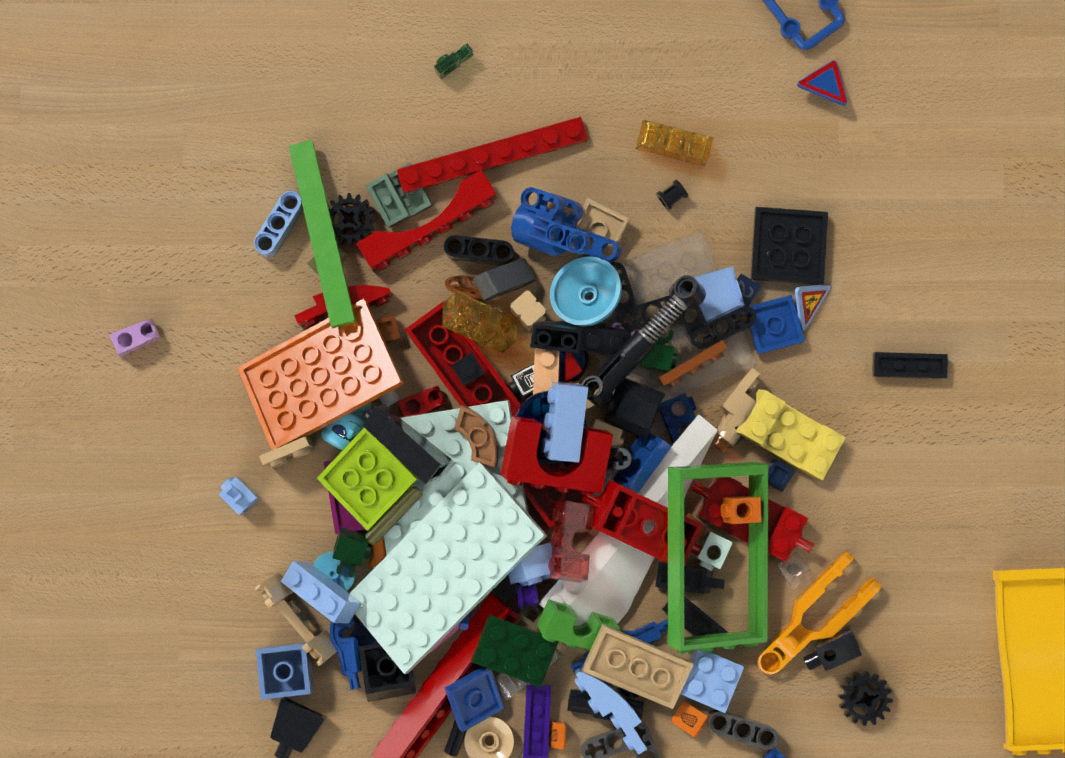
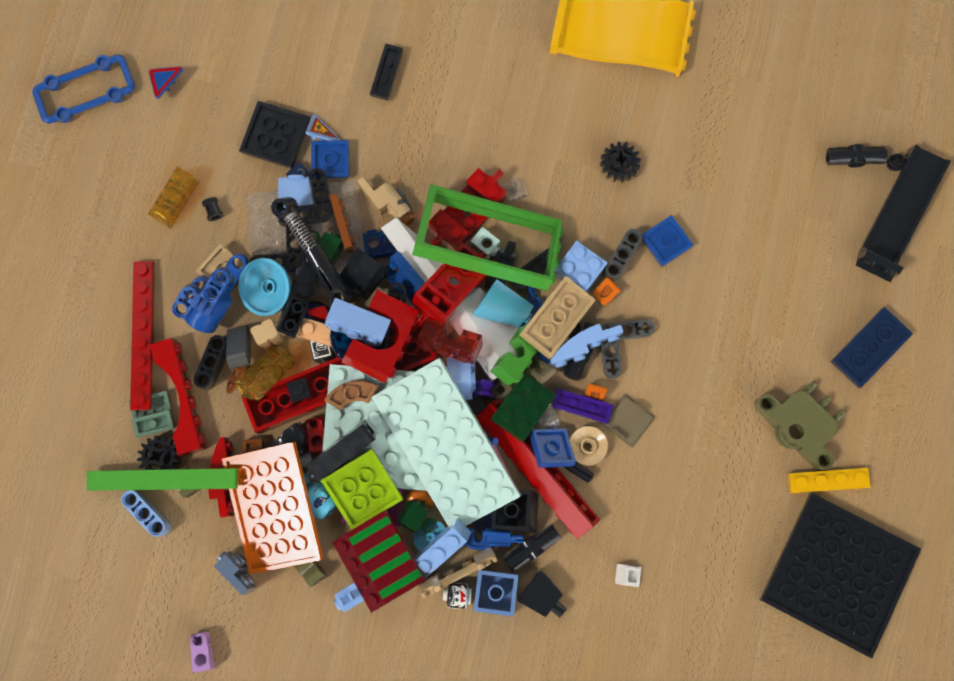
camera: 70 degrees left, 5 degrees down
tan plate [259,436,314,468] -> none
olive axle [365,486,423,545] -> none
clear green plate [434,43,474,79] -> none
orange brick [721,496,761,524] -> none
light yellow piece [736,389,846,481] -> none
light orange piece [757,550,882,675] -> none
dark blue tile [768,459,795,492] -> none
black torso [803,626,862,671] -> none
none -> sand blue plate [214,551,256,595]
none -> black cylinder [268,422,308,457]
none -> olive leg [294,561,326,587]
none -> dark red slope [332,509,426,613]
none -> head [443,582,472,609]
none -> medium azure slope [473,280,534,328]
none -> black piece [503,524,561,572]
none -> dark tan plate [523,356,556,384]

